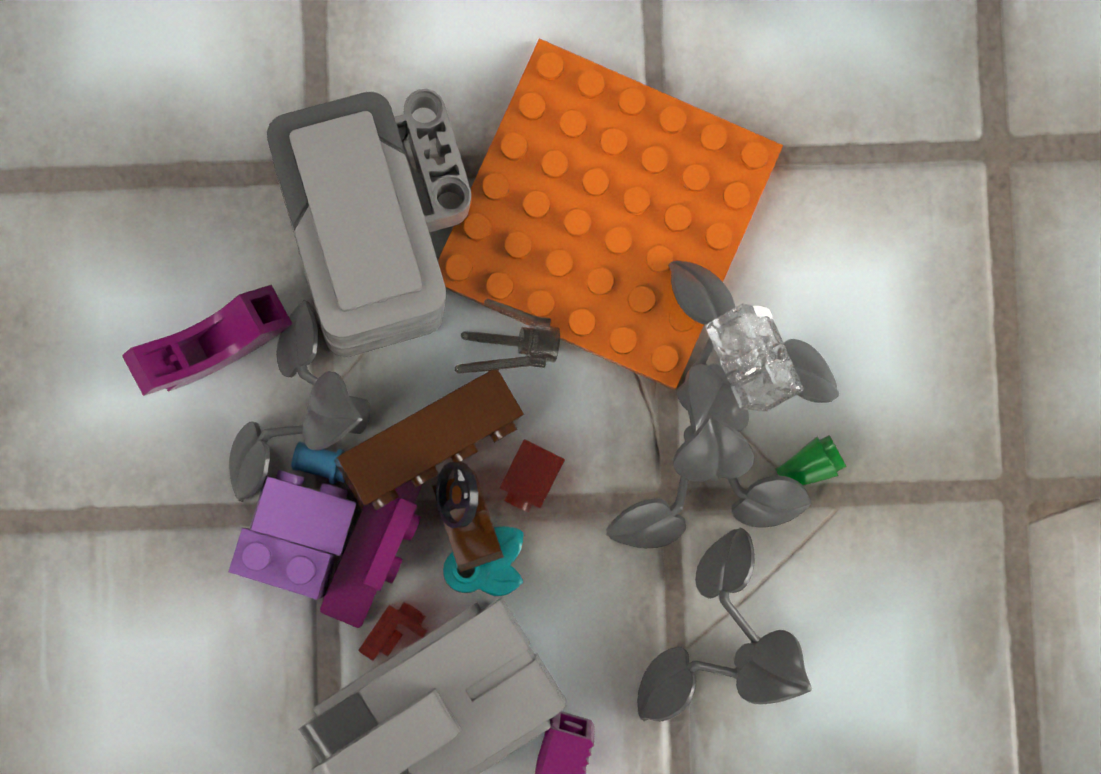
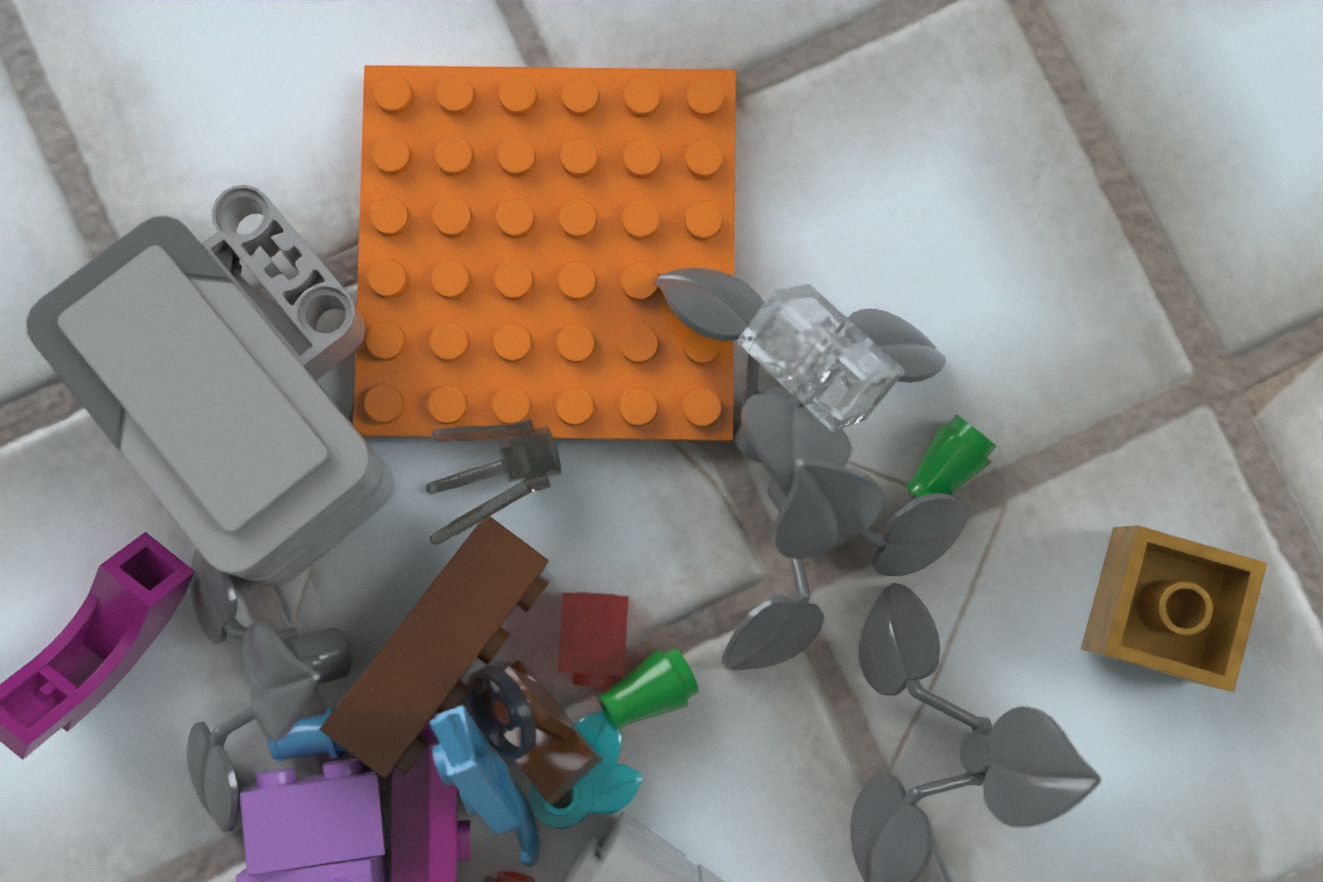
camera: 20 degrees left, 0 degrees up
none -> dark azure plate [430,705,540,867]
none -> green cone [597,647,699,731]
none -> pearl gold brick [1081,525,1267,692]

